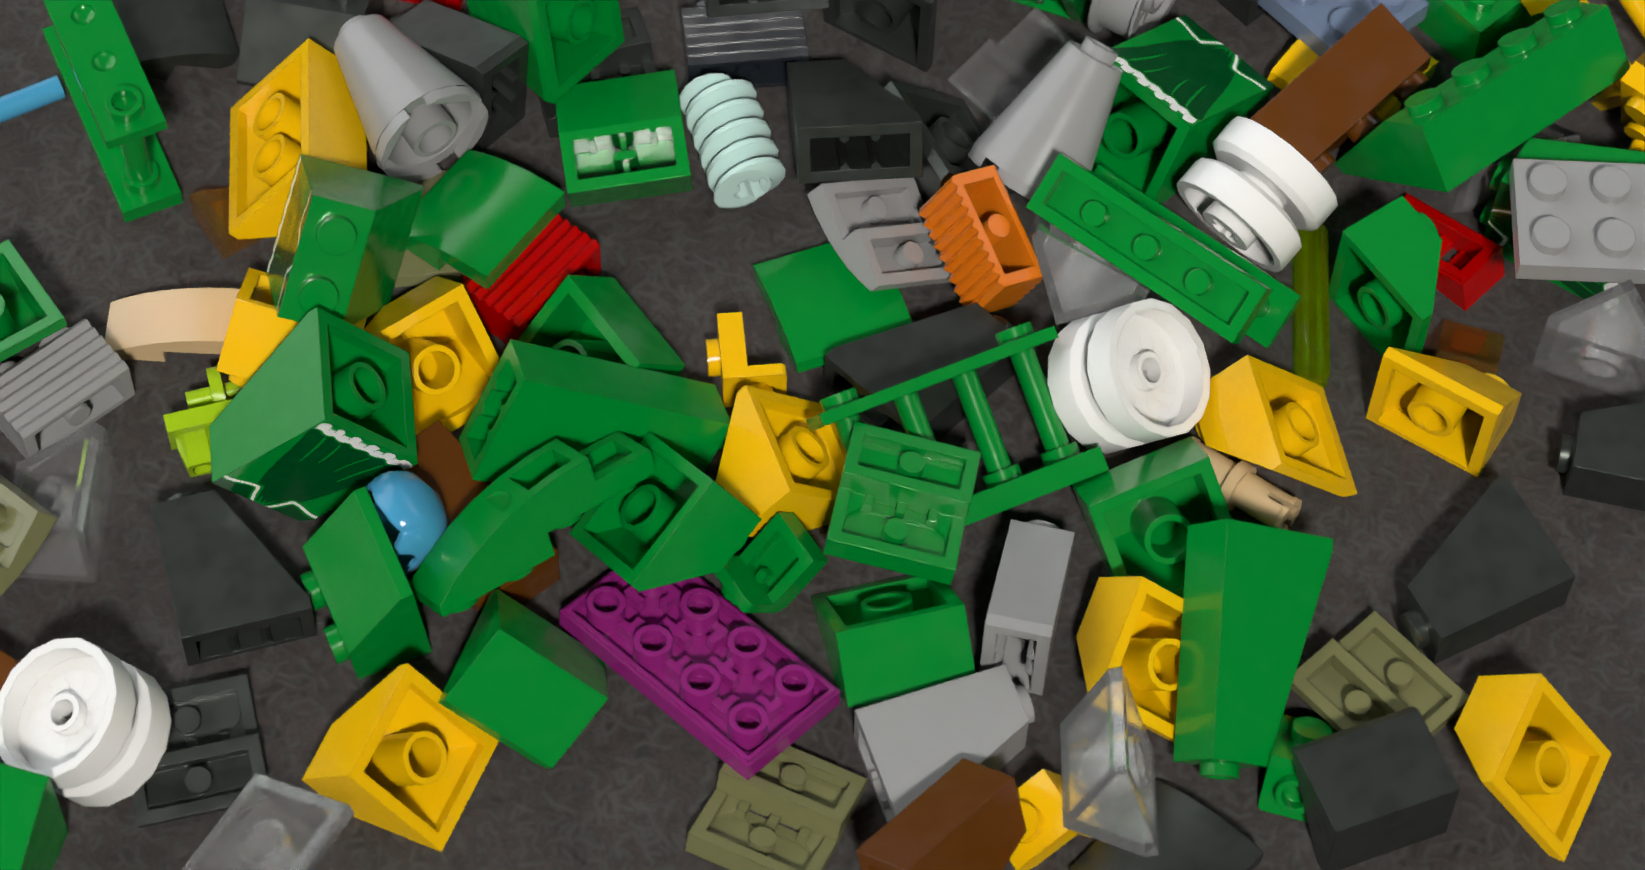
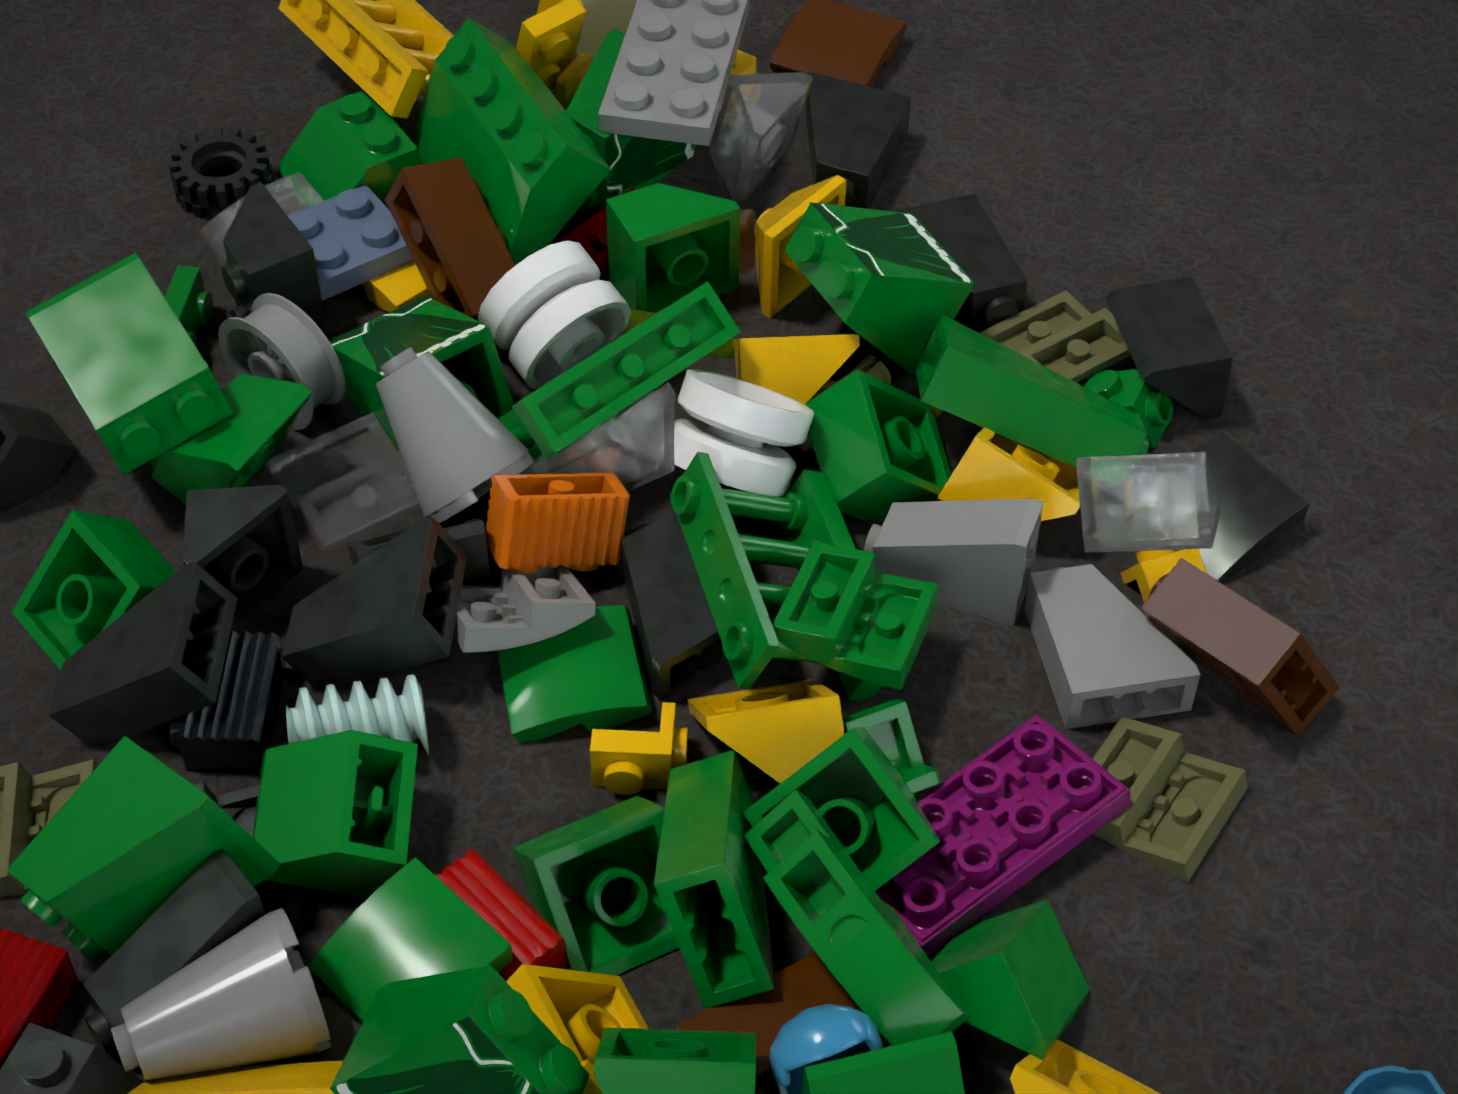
camera: 80 degrees left, 10 degrees down
green slope [810,575,976,709] -> none
yellow slope [1454,673,1612,862] -> none
none -> green slope [784,202,975,375]

